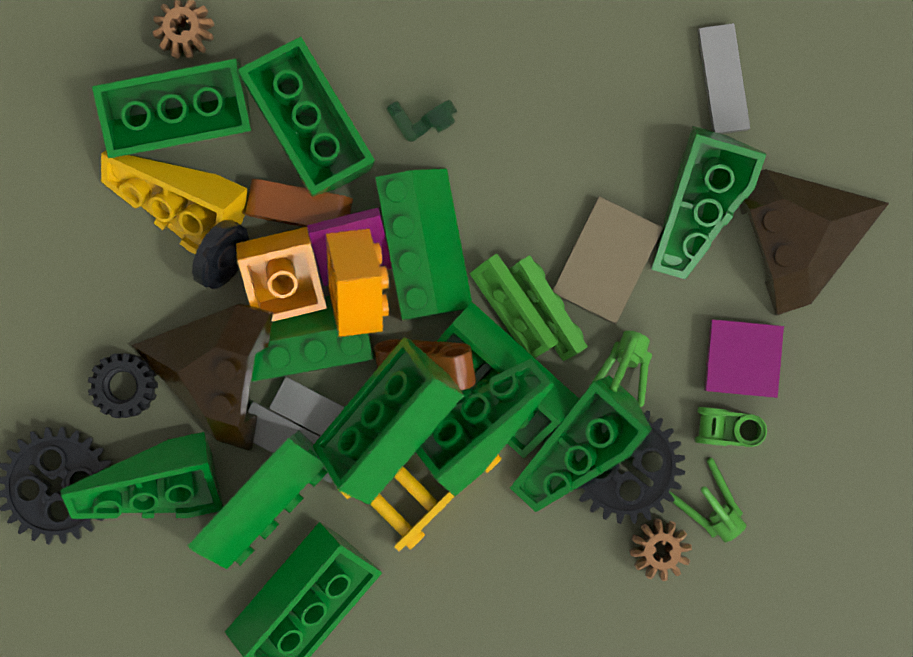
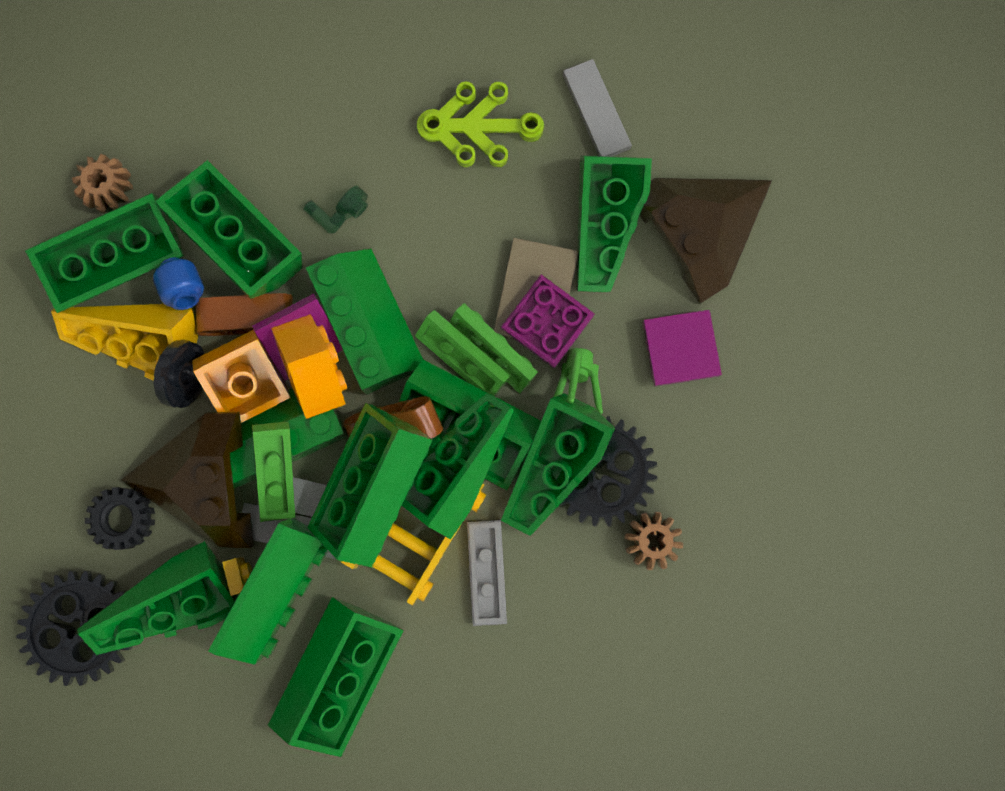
camera: 15 degrees left, 5 degrees down
bright green plant [669,458,747,543] -> none
bright green piece [694,407,767,447] -> none
none -> blue head [153,257,204,310]
none -> yellow plate [222,557,252,596]
none -> bright green plate [252,422,295,522]
none -> lime plant [417,81,544,167]
none -> light grey tile [467,520,507,626]
none -> magenta tile [501,274,595,369]

